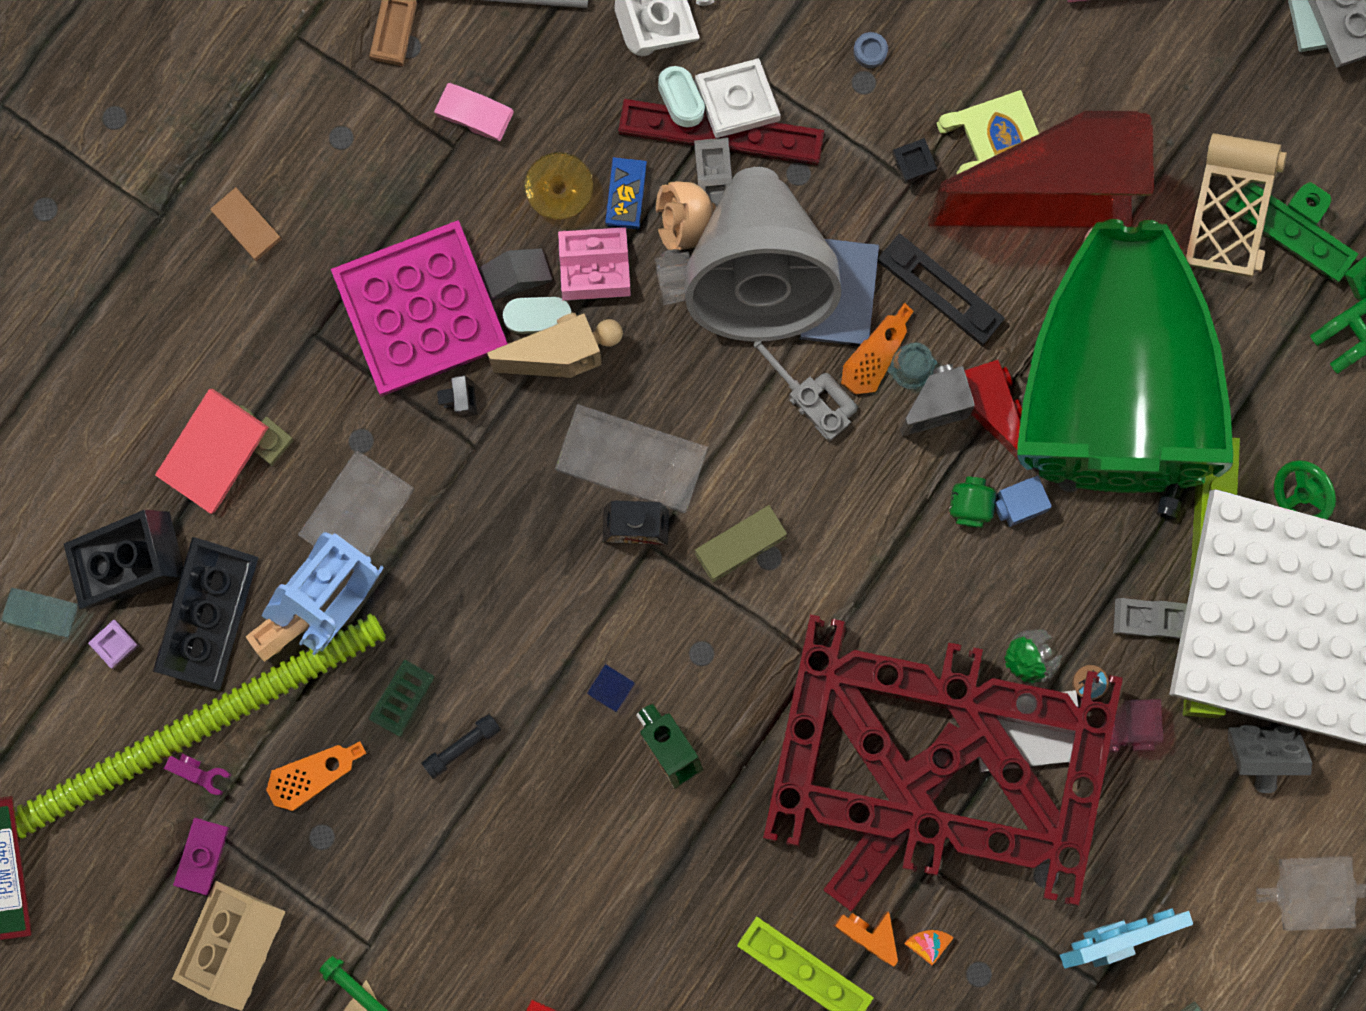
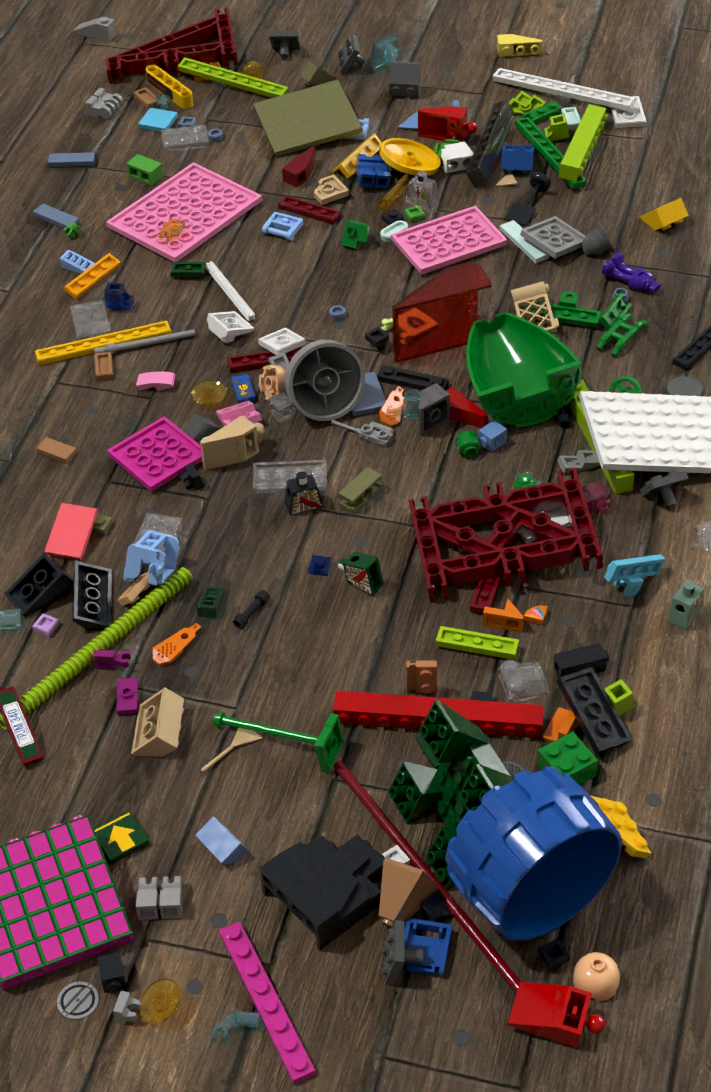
camera: 15 degrees left, 35 degrees down
light aqua tile [658,66,705,127] -> none

